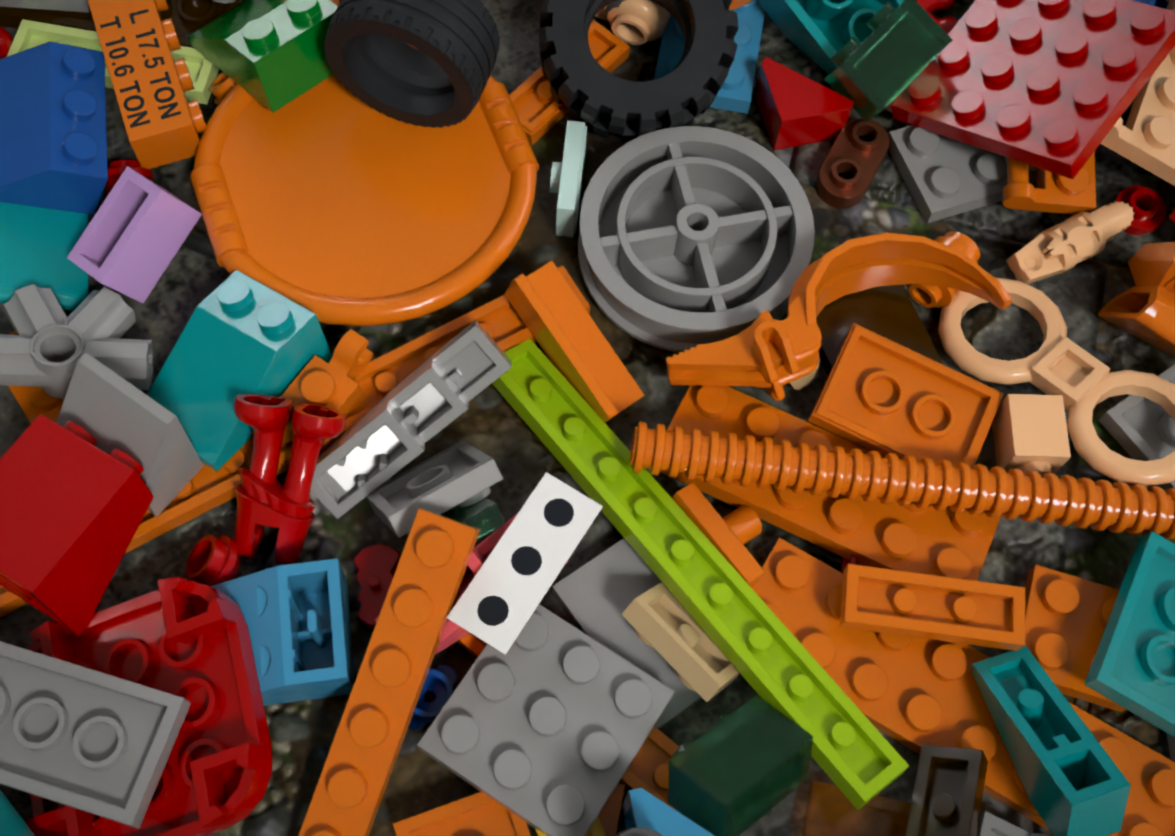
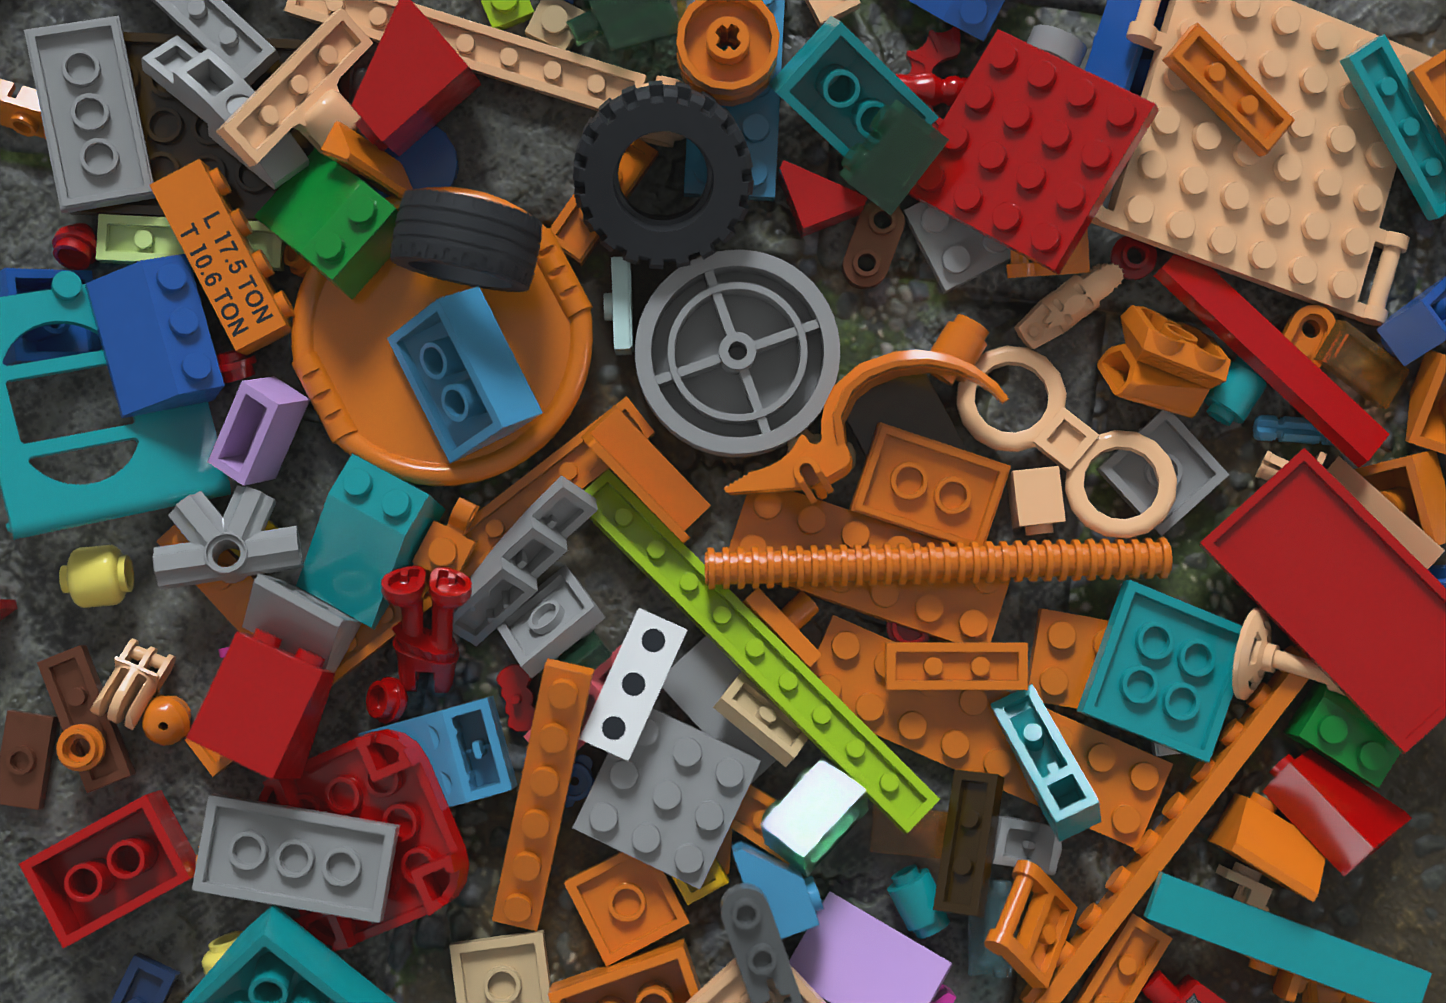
camera: 10 degrees left, 20 degrees up
none -> dark azure slope [387,287,543,463]

